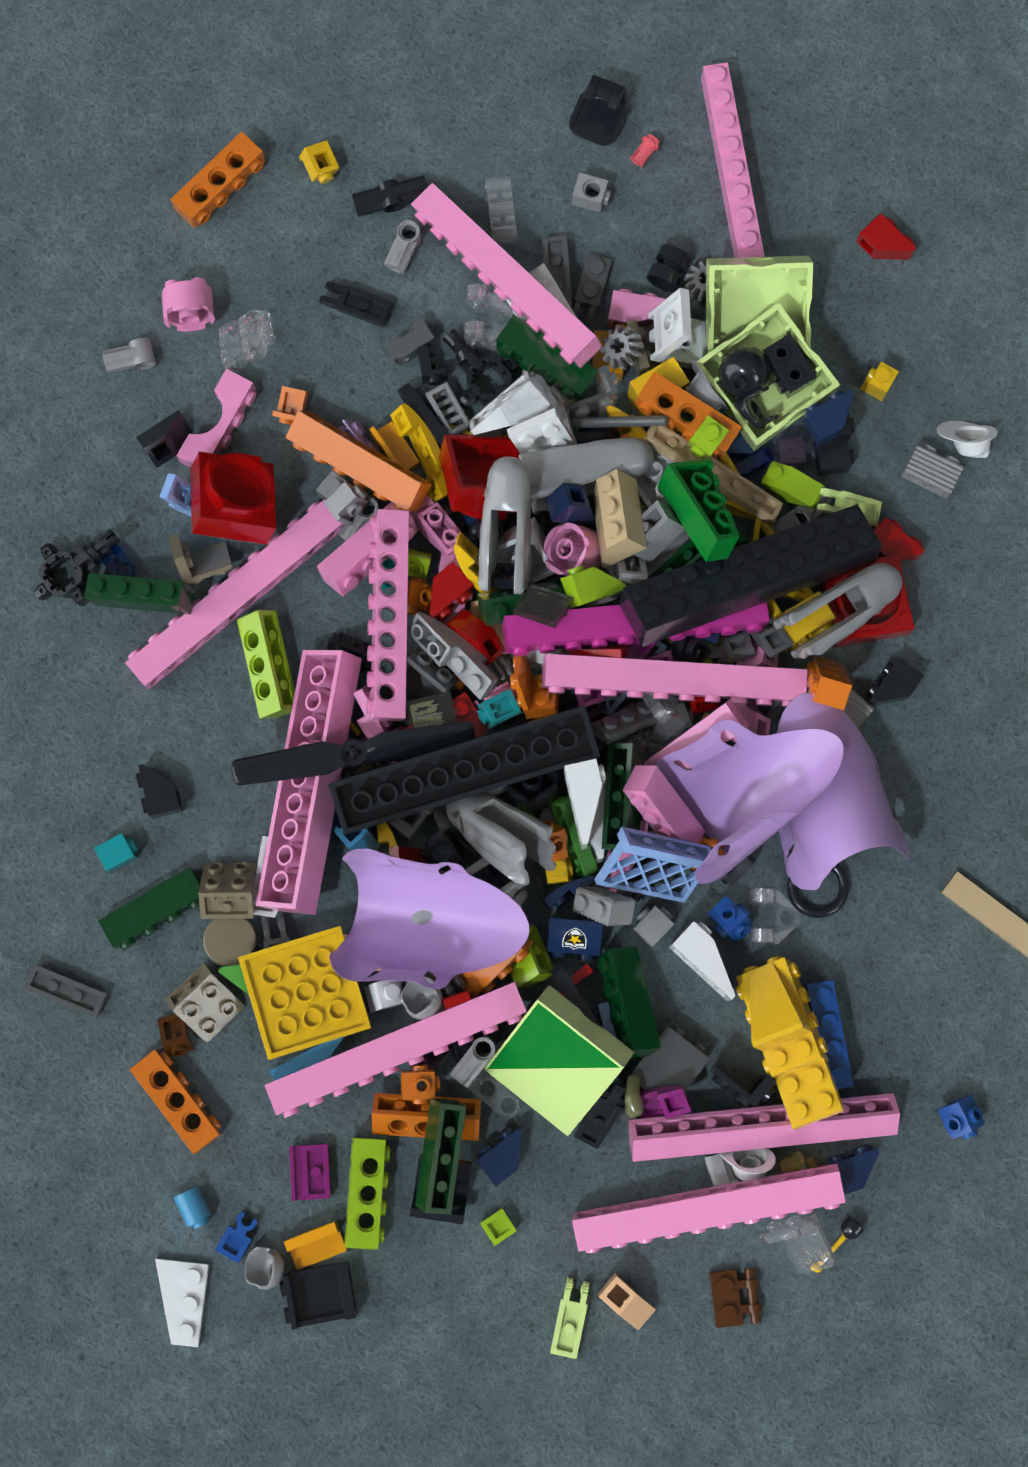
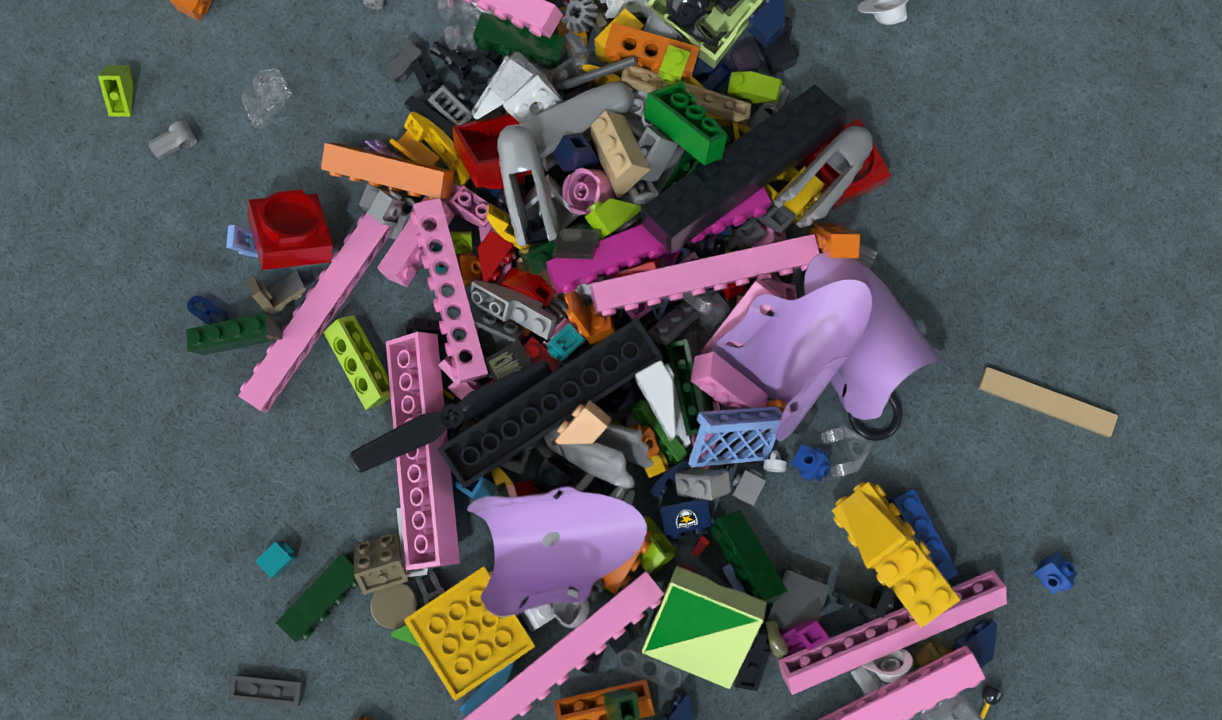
camera: 10 degrees left, 0 degrees up
black piece [34,529,120,607] -> none
black slope [136,410,192,468] -> none
black slope [136,764,183,819] -> none
reddish brown bracket [157,1014,194,1057] -> none
bright pink brick [162,277,215,332] -> none
dark tan bracket [165,962,244,1042] -> none
bright pink arch [176,369,257,468] -> none
orange bracket [272,386,309,425] -> none
black hinge [319,281,393,328] -> none
orange brick [400,1064,440,1104] -> none
red tile [440,991,471,1012] -> none
light grey piece [450,1037,496,1088] -> none
white slope [669,921,735,1001] -> none
yellowish green hinge [817,488,882,527] -> none
black slope [866,658,924,706] -> none
red slope [874,517,925,560] -> none
light grey brick [901,444,964,499] -> none
none -> lime slope [98,65,134,117]
none -> light nougat slope [555,400,611,444]
none -> white tile [763,450,787,472]

